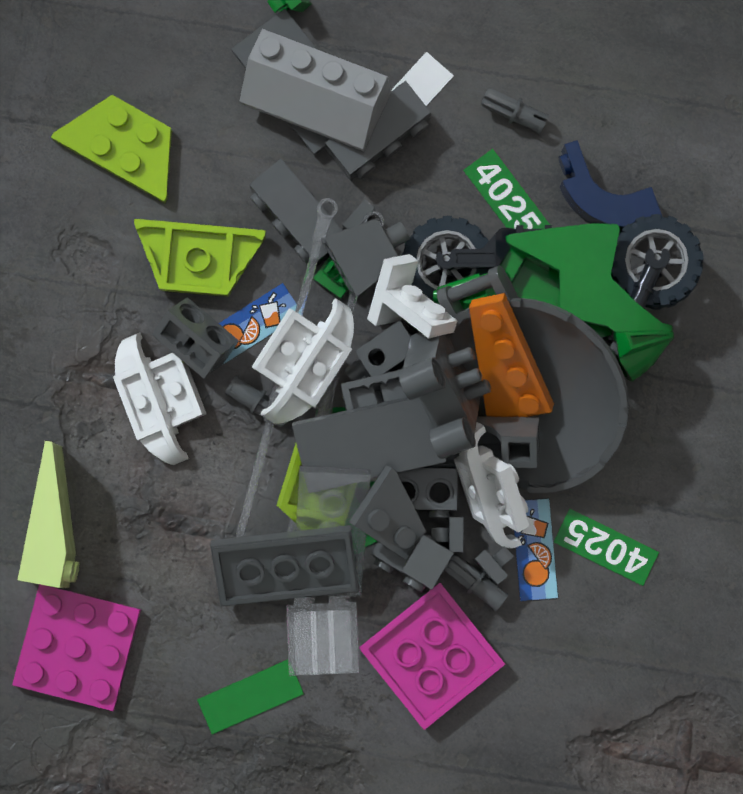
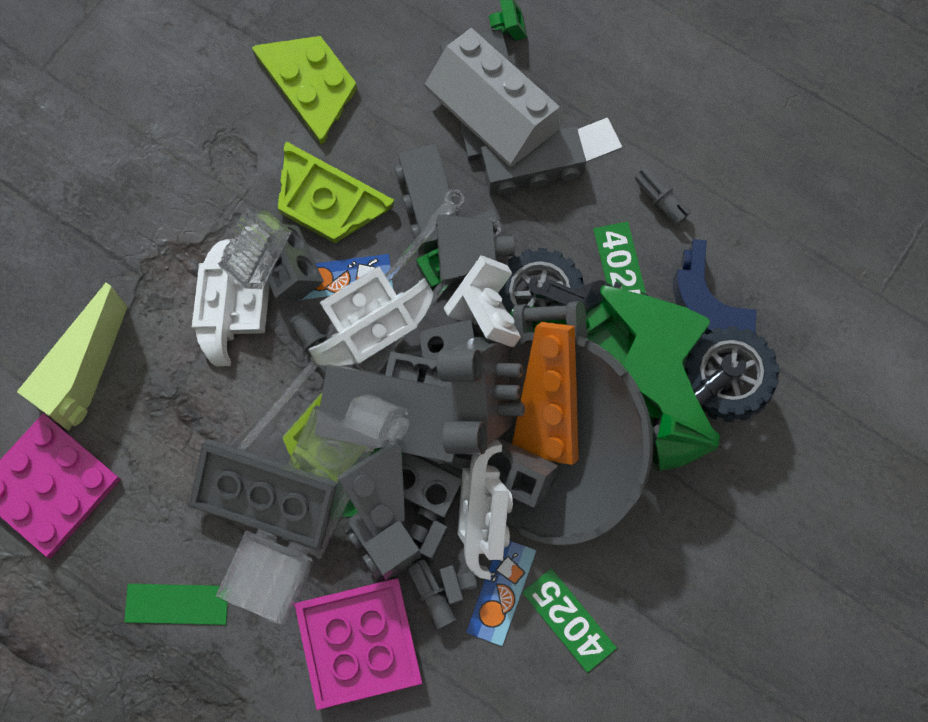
camera: 30 degrees right, 10 degrees down
none -> clear brick [218,208,292,289]
none -> clear brick [341,393,410,448]

